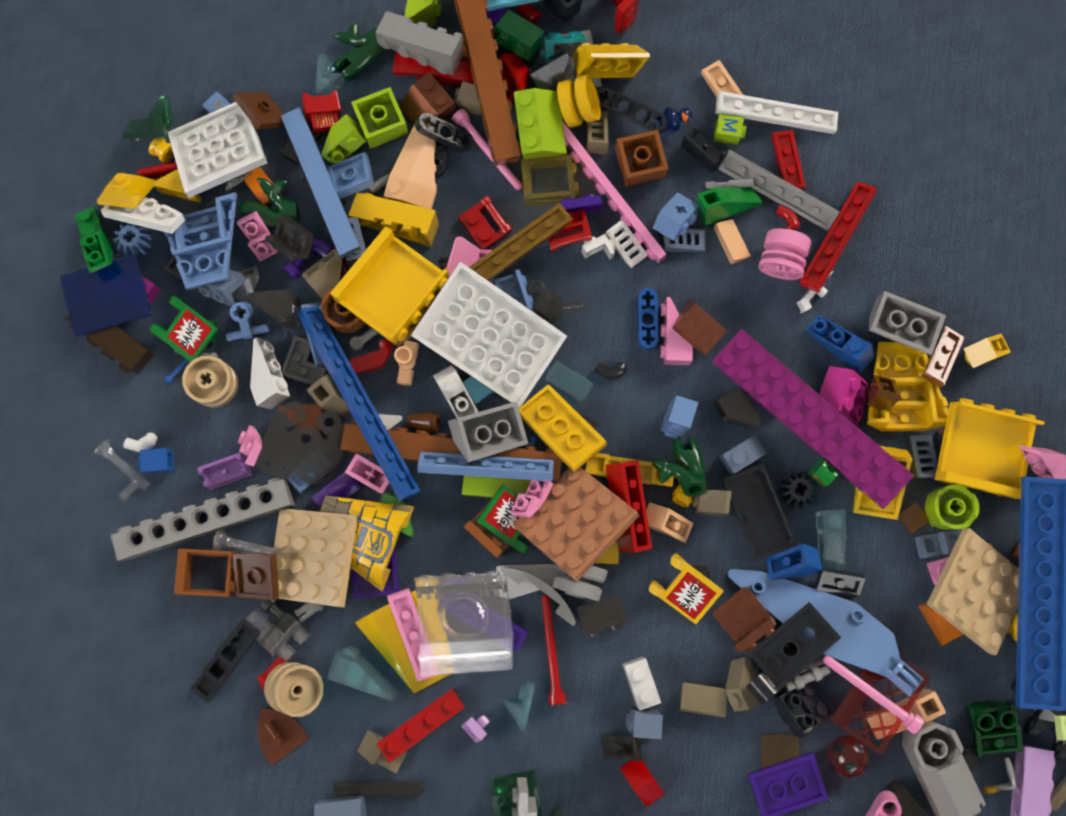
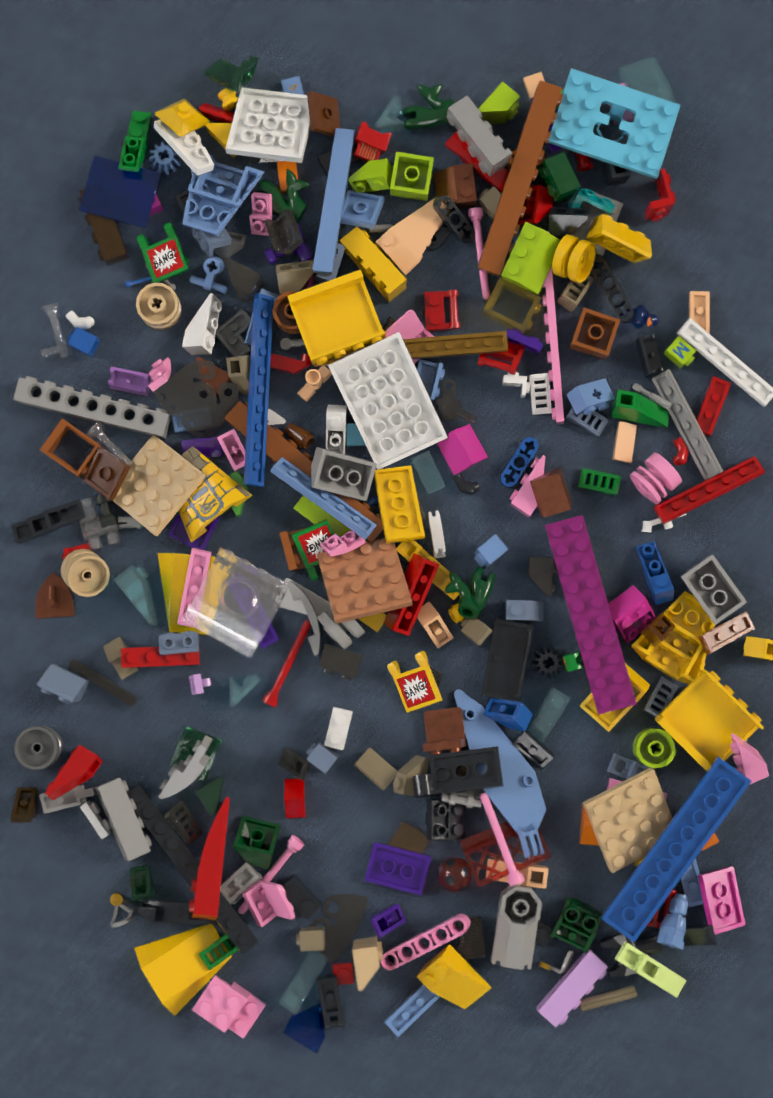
camera: 35 degrees right, 5 degrees up
clear orange tile [898,503,930,533] -> none
none -> sand blue bracket [158,631,200,655]
none -> white piece [428,511,446,559]
none -> dark pink slope [436,424,488,475]
none -> green slope [578,468,621,496]

